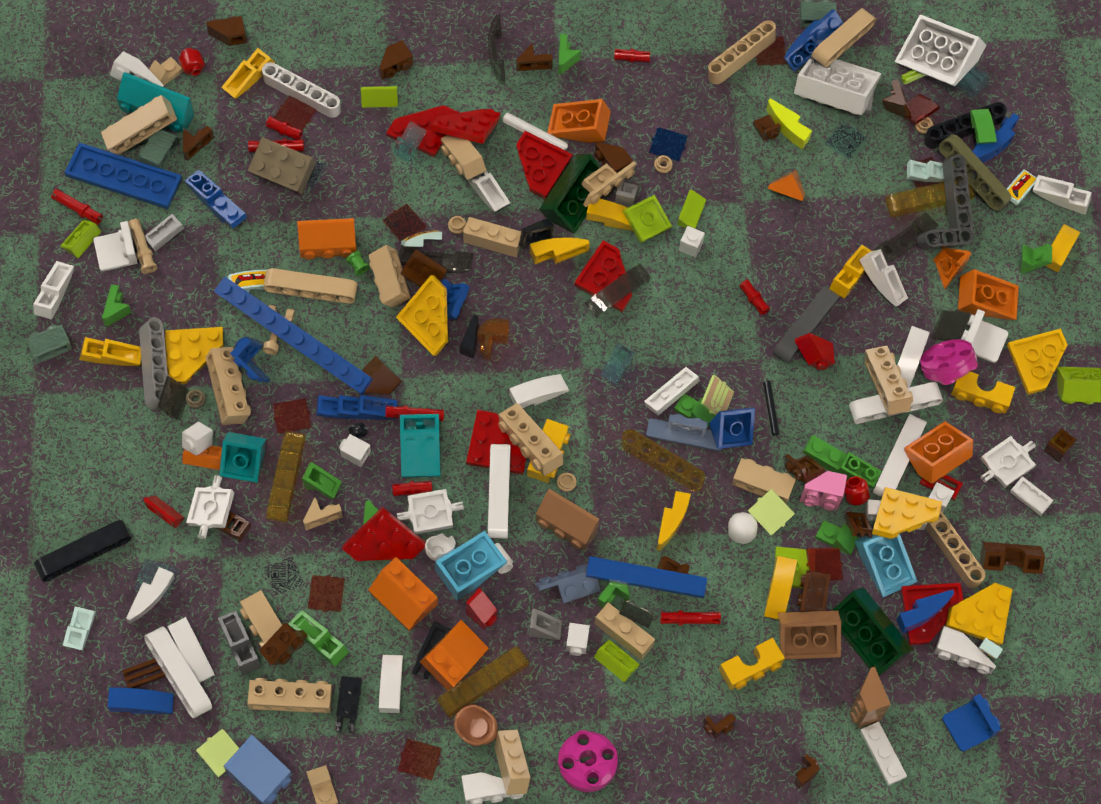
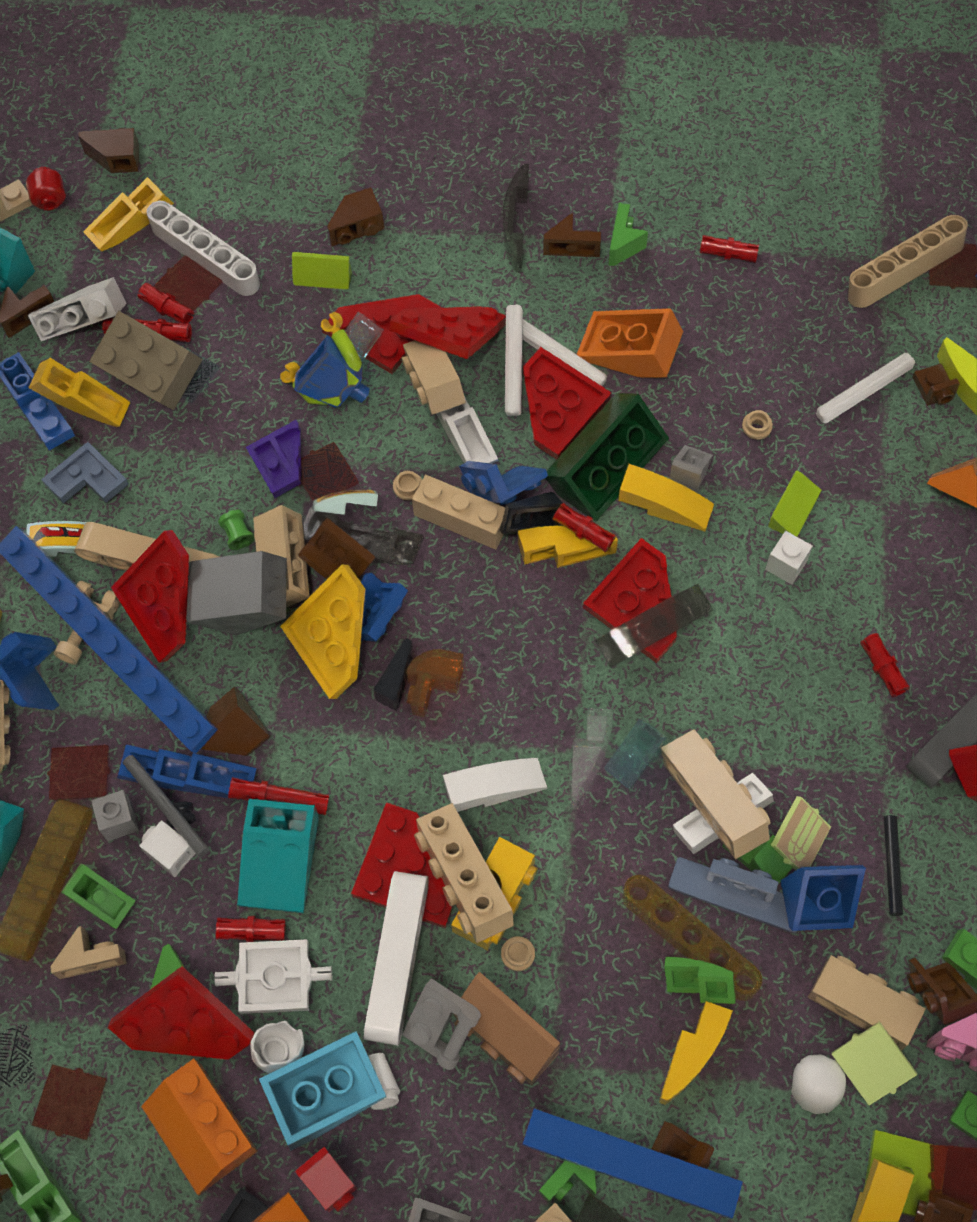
camera: 15 degrees right, 0 degrees up
orange slope [297,218,356,260] -> none
sand blue bracket [535,558,609,603] -> none
tan bracket [581,161,637,207] -> none
reddish brown slope [594,142,633,173] -> none
lime plate [623,195,672,243] -> none
clear blue piece [649,127,688,161] -> none
none -> white slope [28,277,126,341]
none -> yellow slope [29,358,130,427]
none -> sand blue plate [41,442,129,504]
none -> light grey brick [91,790,139,841]
none -> red plate [111,530,189,663]
none -> dark grey bar [123,755,210,858]
none -> dark grey slope [187,551,287,635]
none -> dark purple wing [246,420,301,498]
none -> torso [280,312,370,407]
none -> light grey plate [402,978,481,1070]
none -> blue bracket [459,461,548,505]
none -> white axle [505,305,523,417]
none -> red pin [553,503,616,552]
none -> clear slope [571,708,614,810]
none -> tan brick [661,729,771,859]
none -> bright green slope [664,957,736,1004]
none -> white axle [816,353,915,423]

